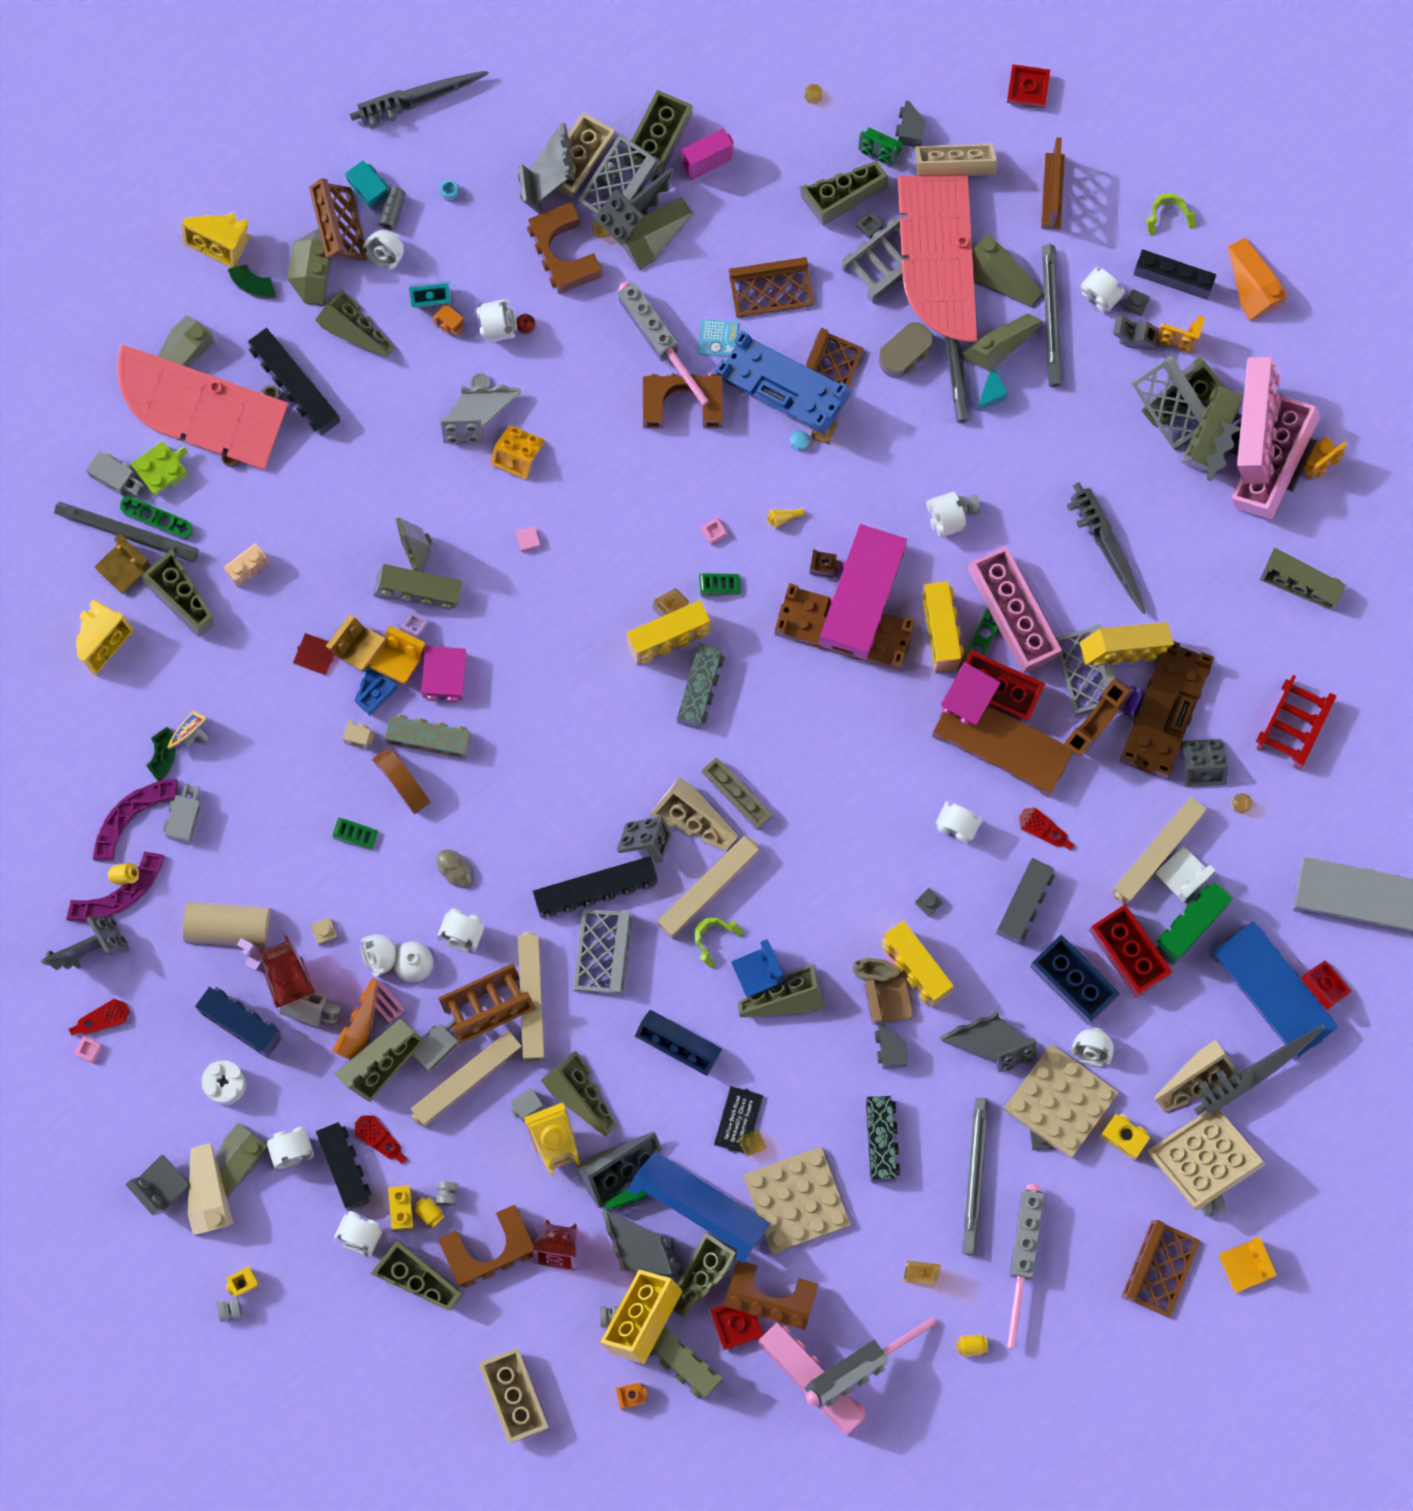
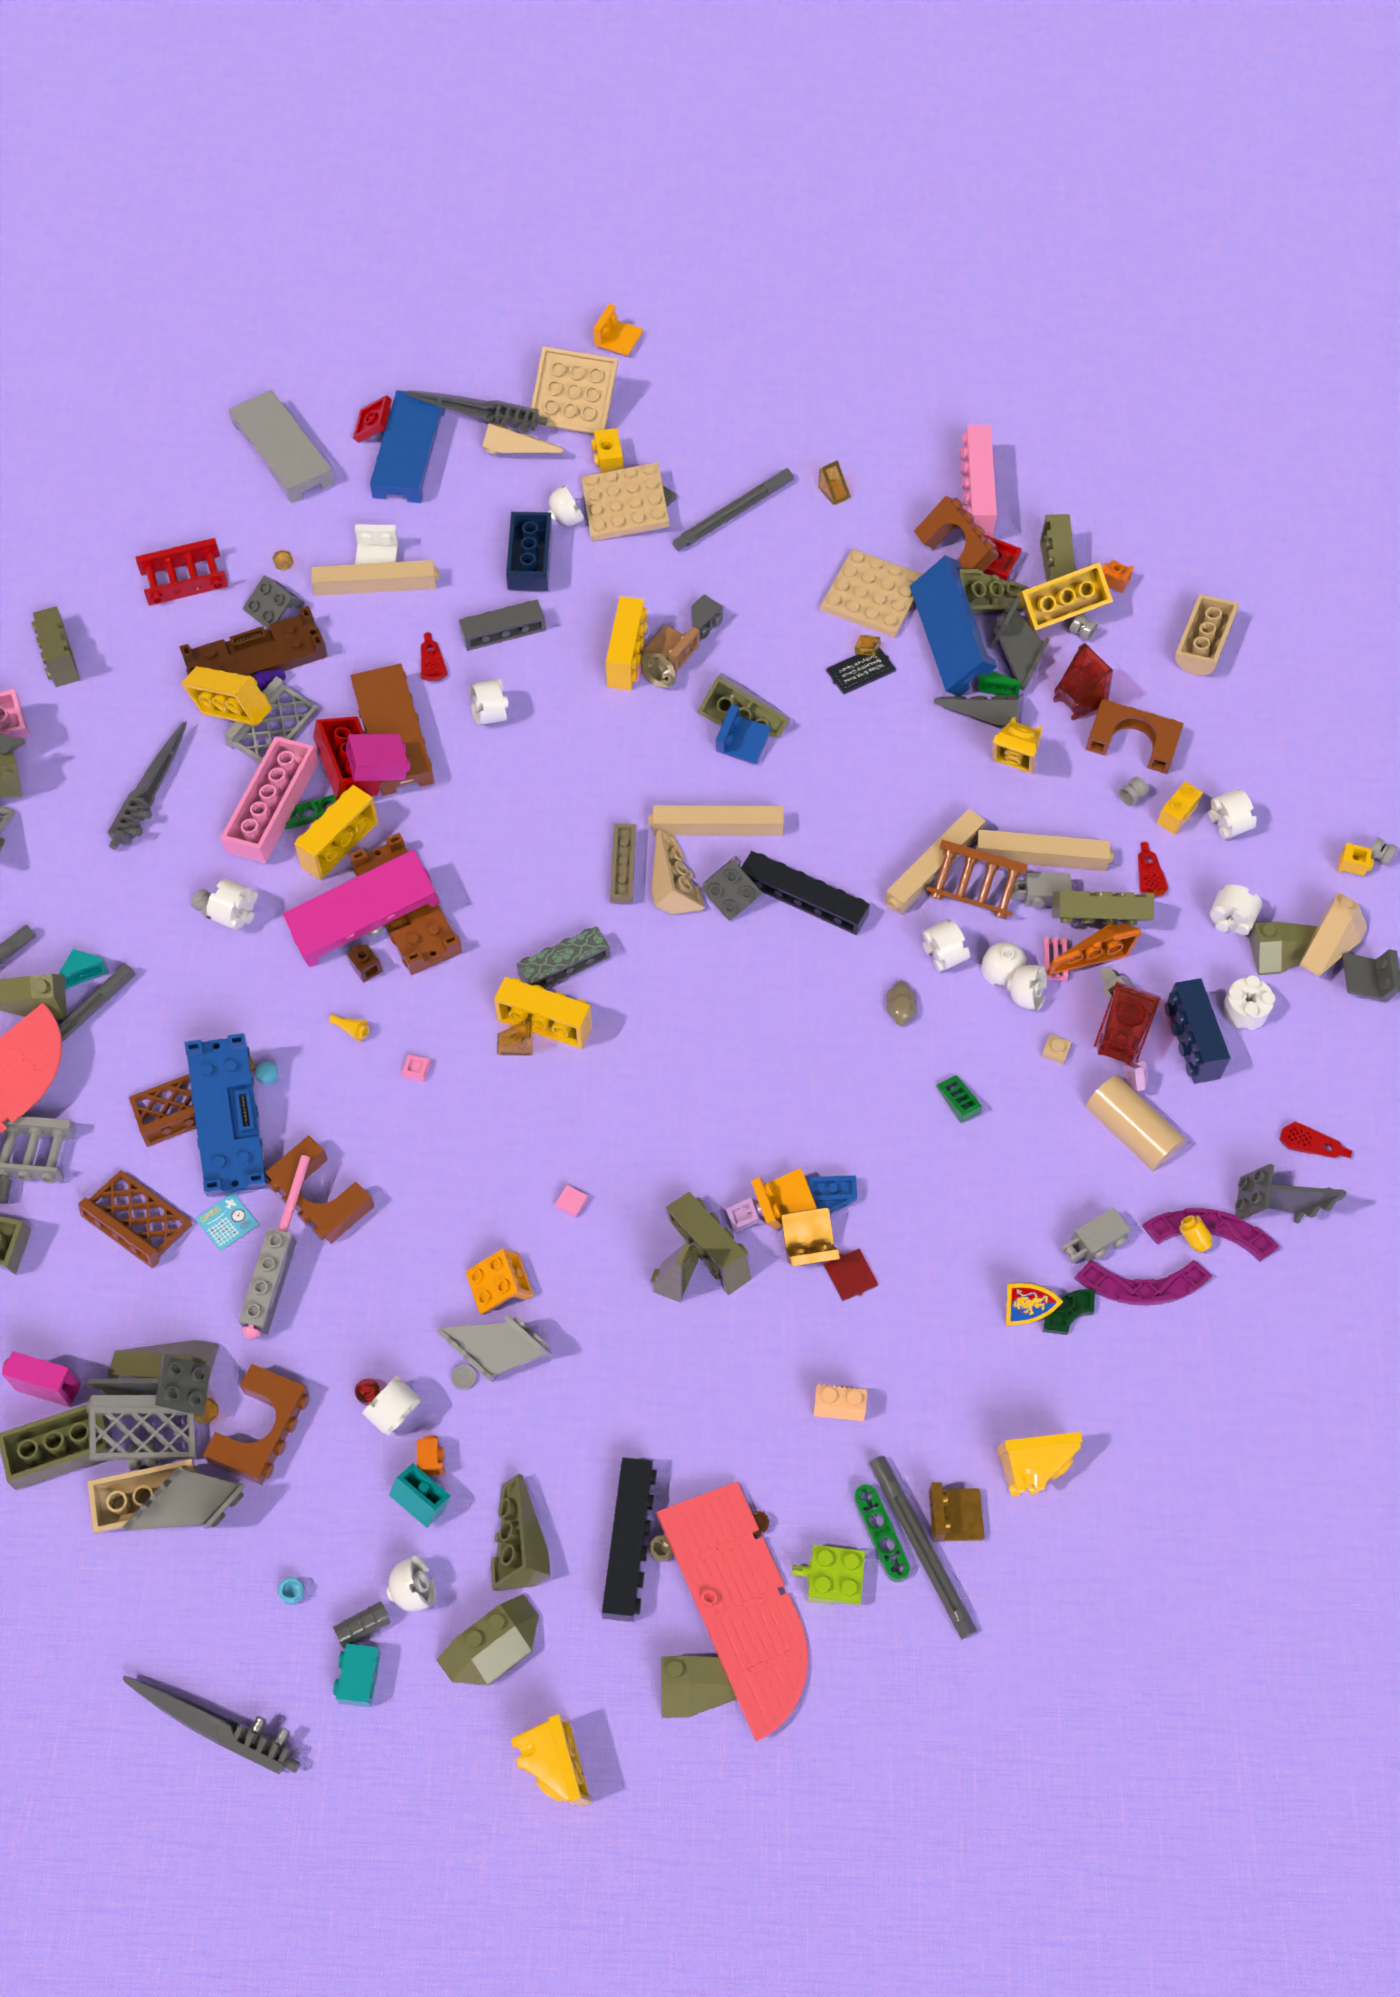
camera: 135 degrees left, 15 degrees down
bright pink tile [74,1036,103,1064] -> none
light grey brick [86,451,145,498] -> none
olive wedge [142,549,214,638] -> none
dark green tile [228,264,276,299] -> none
dark orange fence [309,178,369,261] -> none
black brick [316,1122,372,1211] -> none
tan brick [343,719,375,750] -> none
olive wedge [370,1241,465,1311] -> none
dark orange arch [372,748,431,815] -> none
dark tan brick [385,714,471,759] -> none
yellow brick [414,1197,445,1228] -> none
dark pink brick [421,646,467,703] -> none
light grey brick [510,1088,544,1121] -> none
olive wedge [541,1050,617,1136] -> none
light grey fence [573,909,633,996] -> none
dark blue brick [634,1009,722,1076] -> none
lime helmet [694,918,744,969] -> none
green slope [699,573,741,596] -> none
piece [804,1317,937,1409] -> none
black brick [866,1095,900,1183] -> none
dark tan brick [879,322,932,378] -> none
dark grey plate [914,888,944,917] -> none
dark grey piece [940,1011,1036,1072] -> none
yellow brick [956,1334,988,1357] -> none
light grey piece [1007,1183,1044,1349] -> none
dark orange arch [1064,678,1134,756] -> none
red brick [1089,904,1173,998] -> none
dark orange fence [1121,1219,1200,1318] -> none
green brick [1156,882,1233,965] -> none

